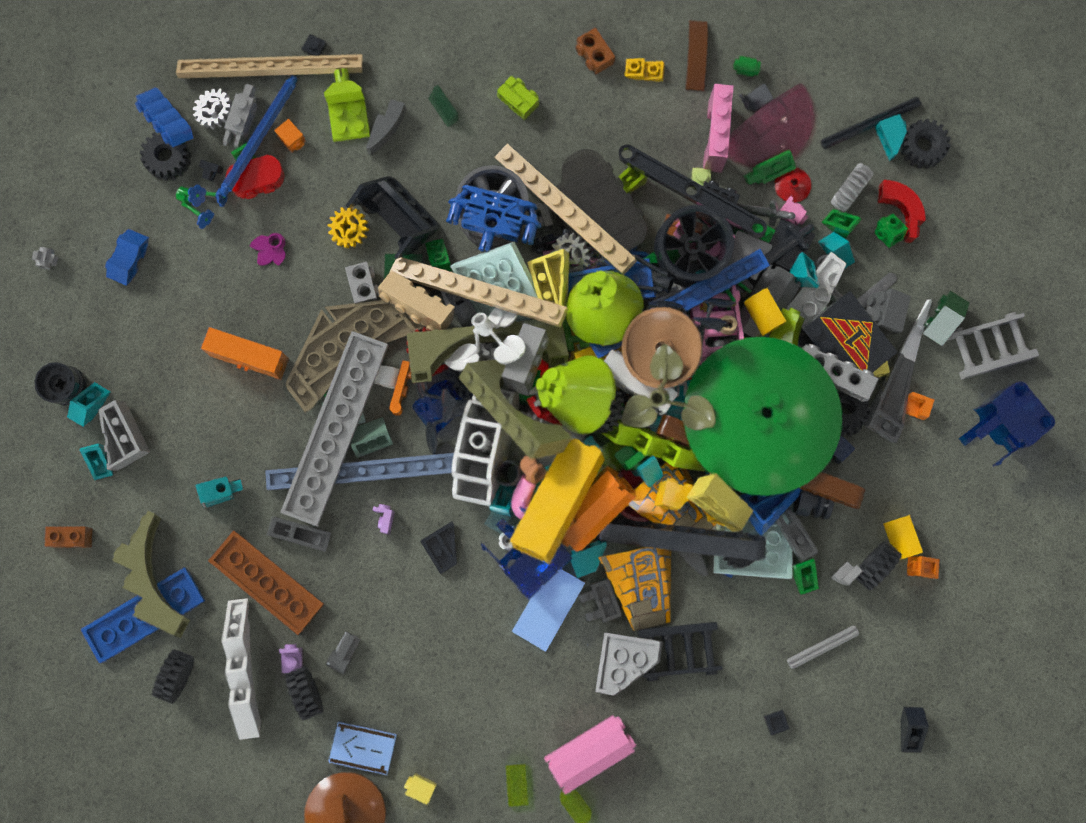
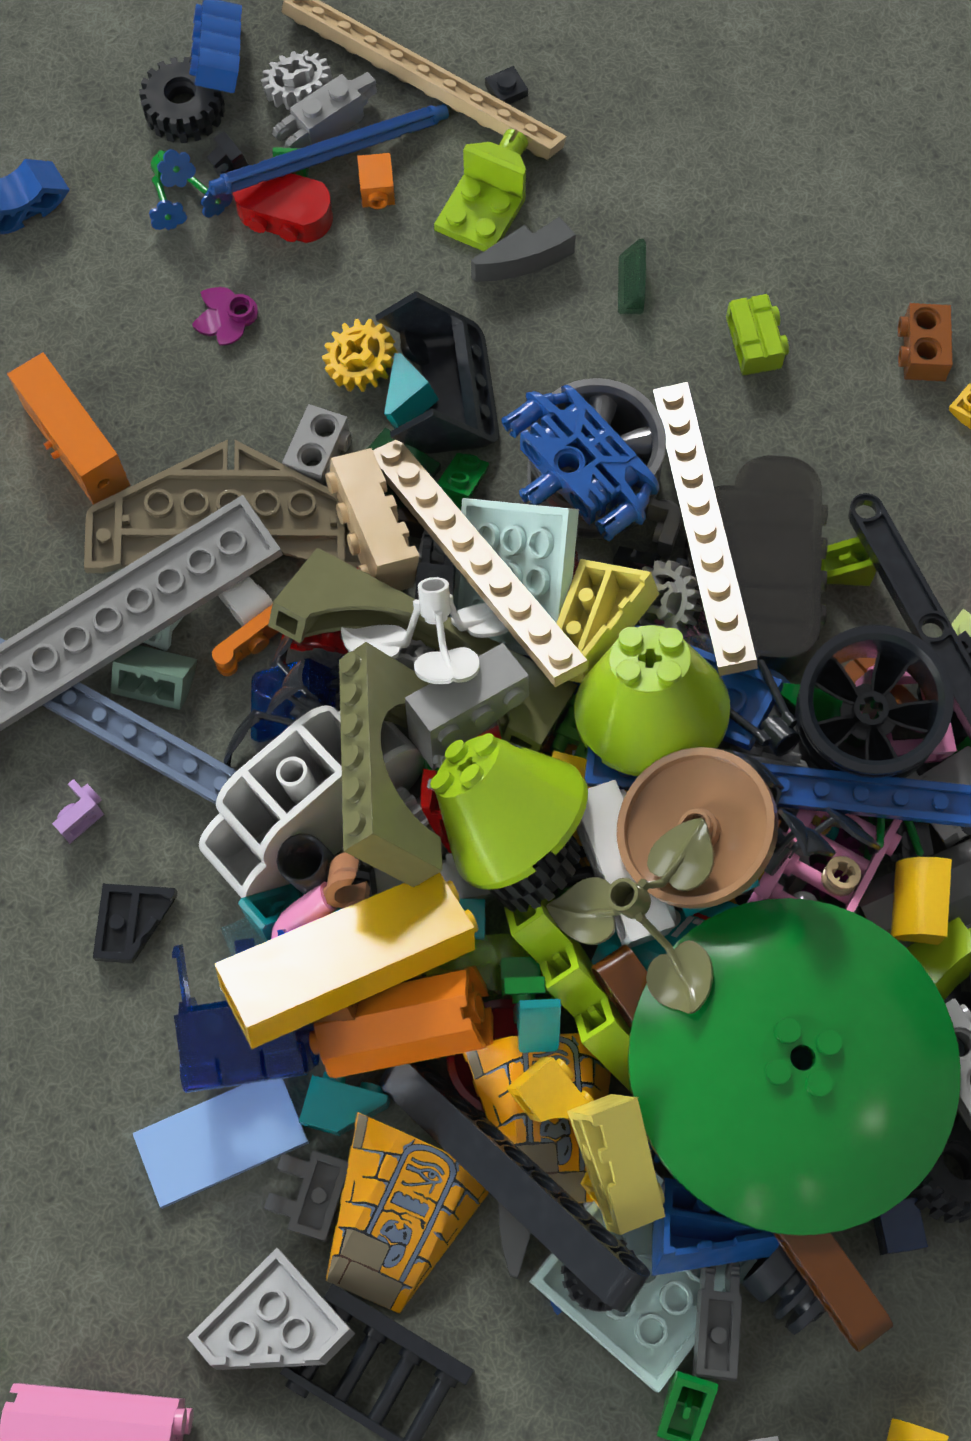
camera: 40 degrees right, 10 degrees down
none -> teal slope [384,353,439,429]

